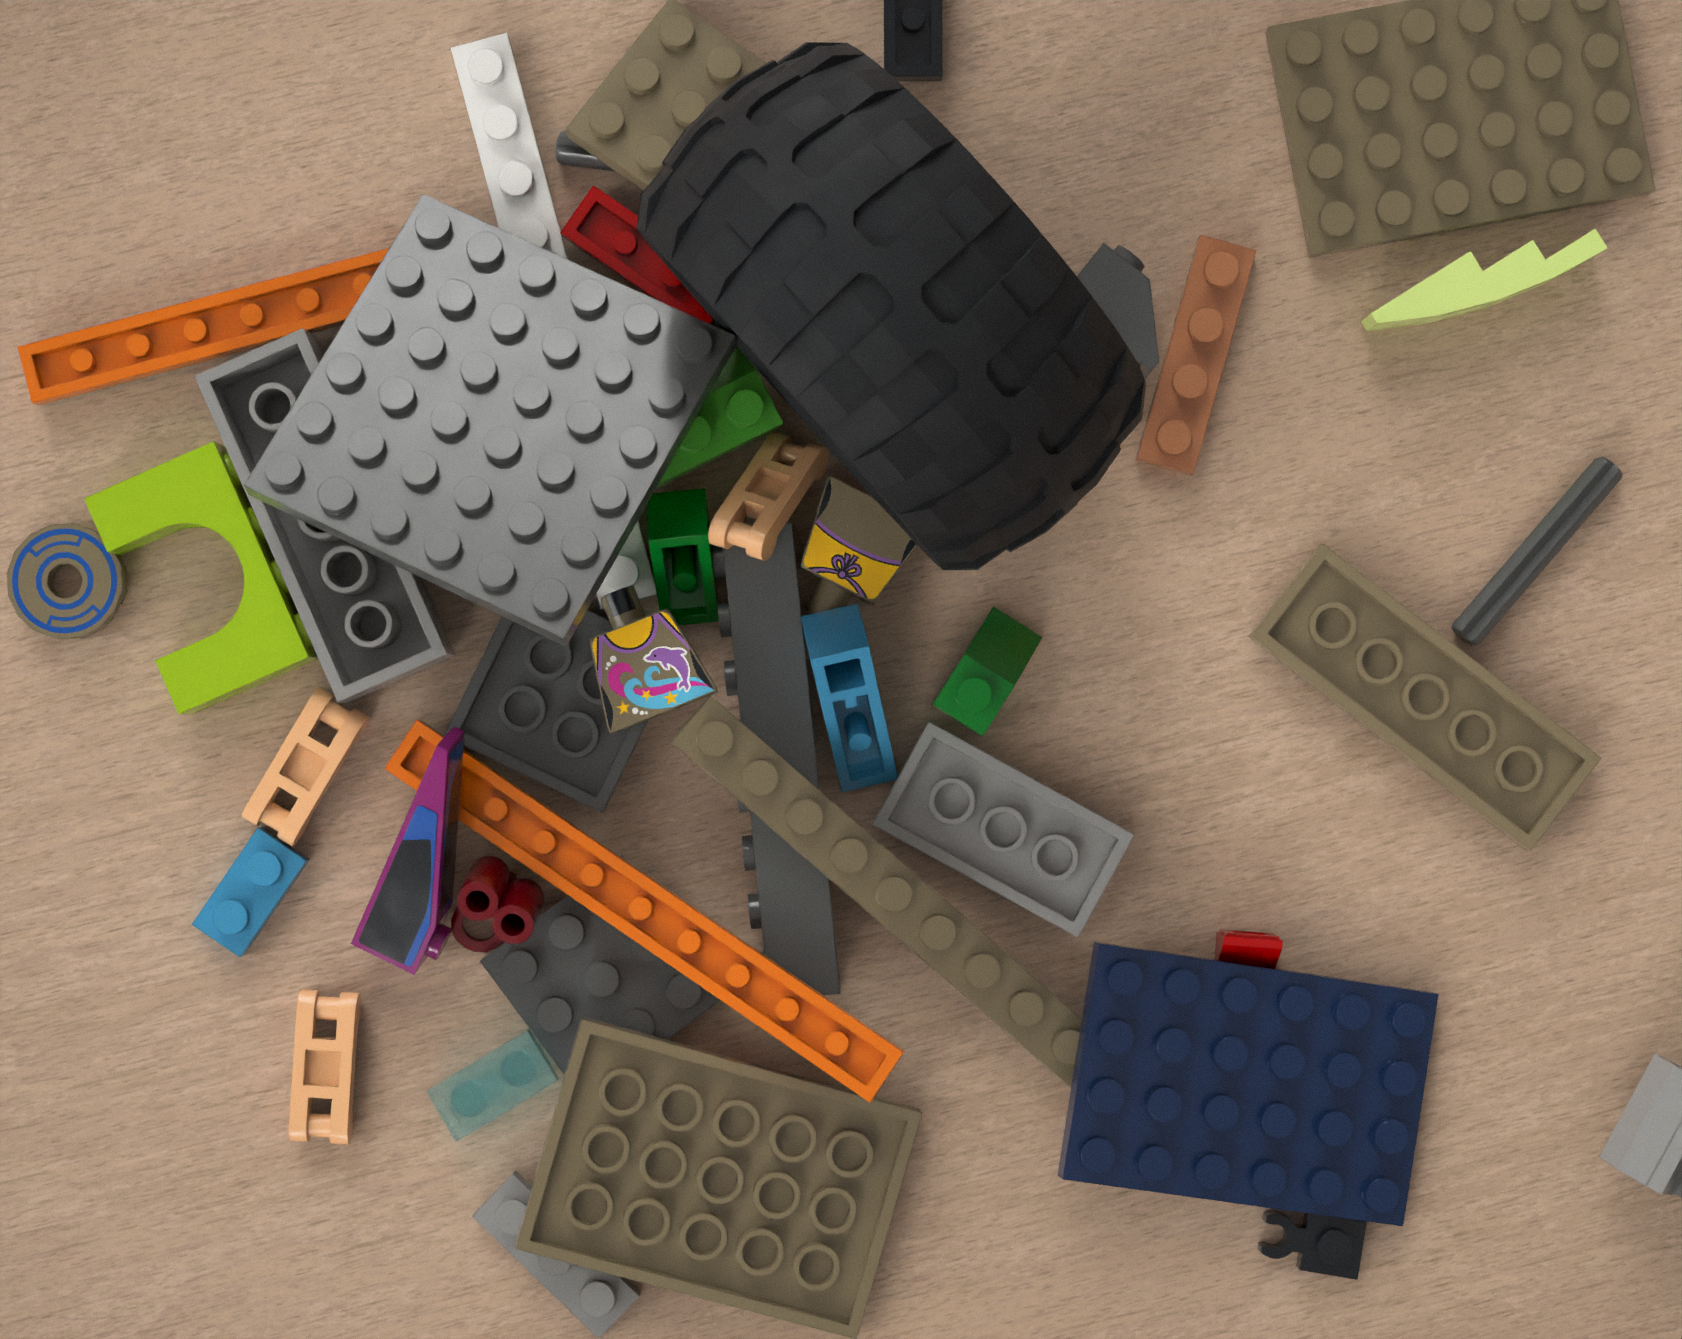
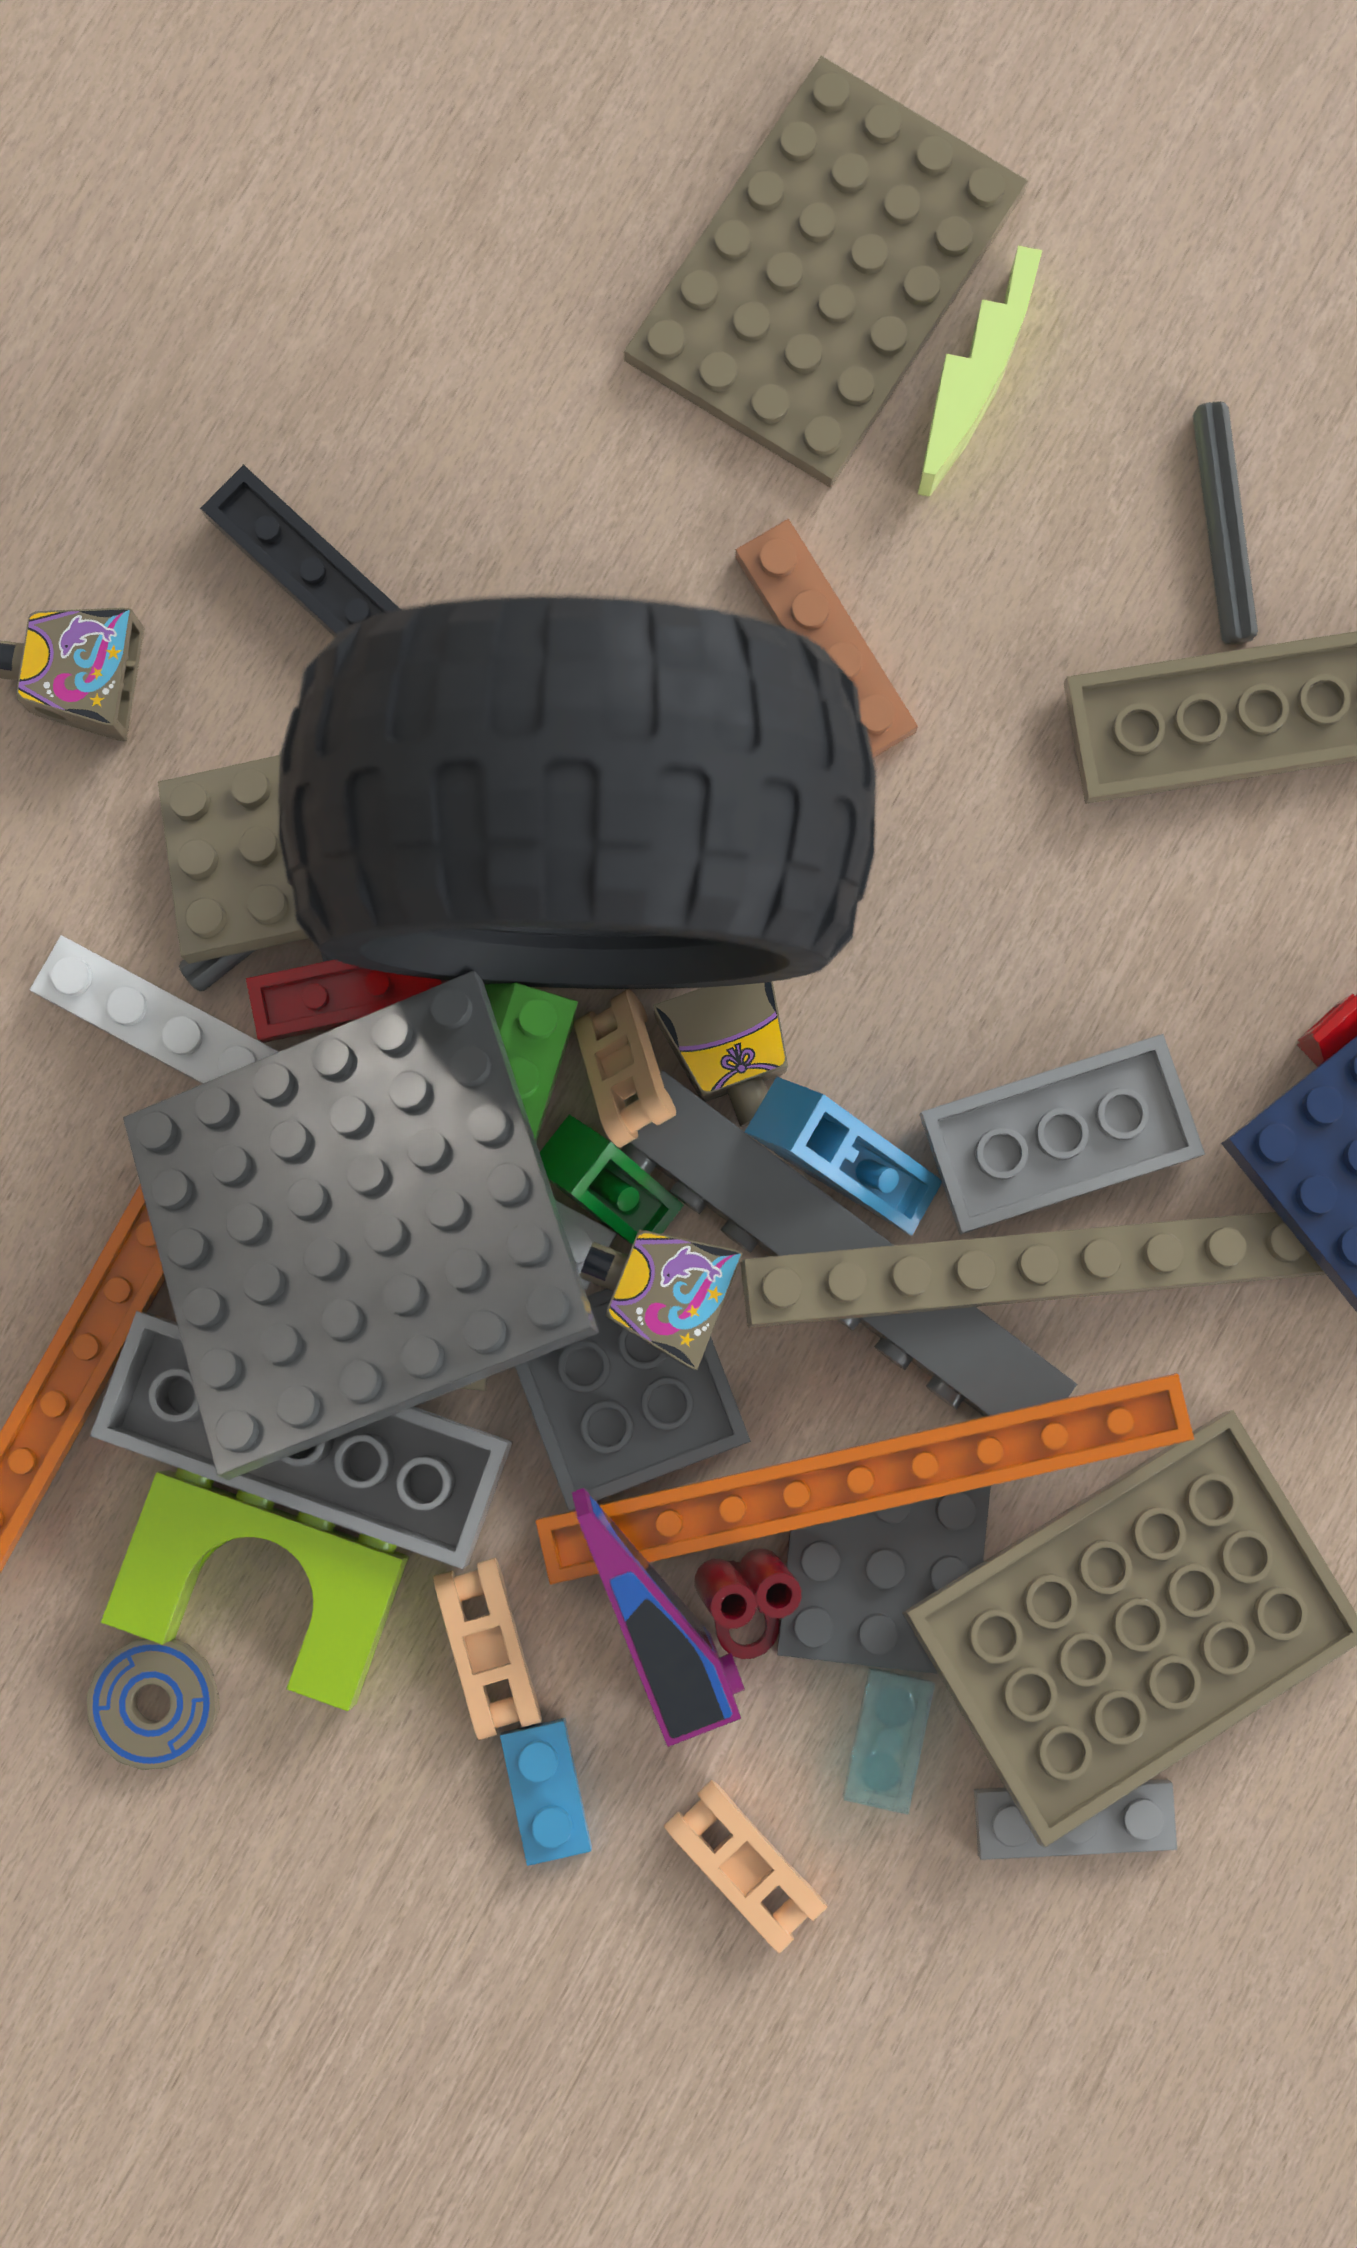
camera: 45 degrees left, 5 degrees down
green slope [931,607,1042,736] -> none

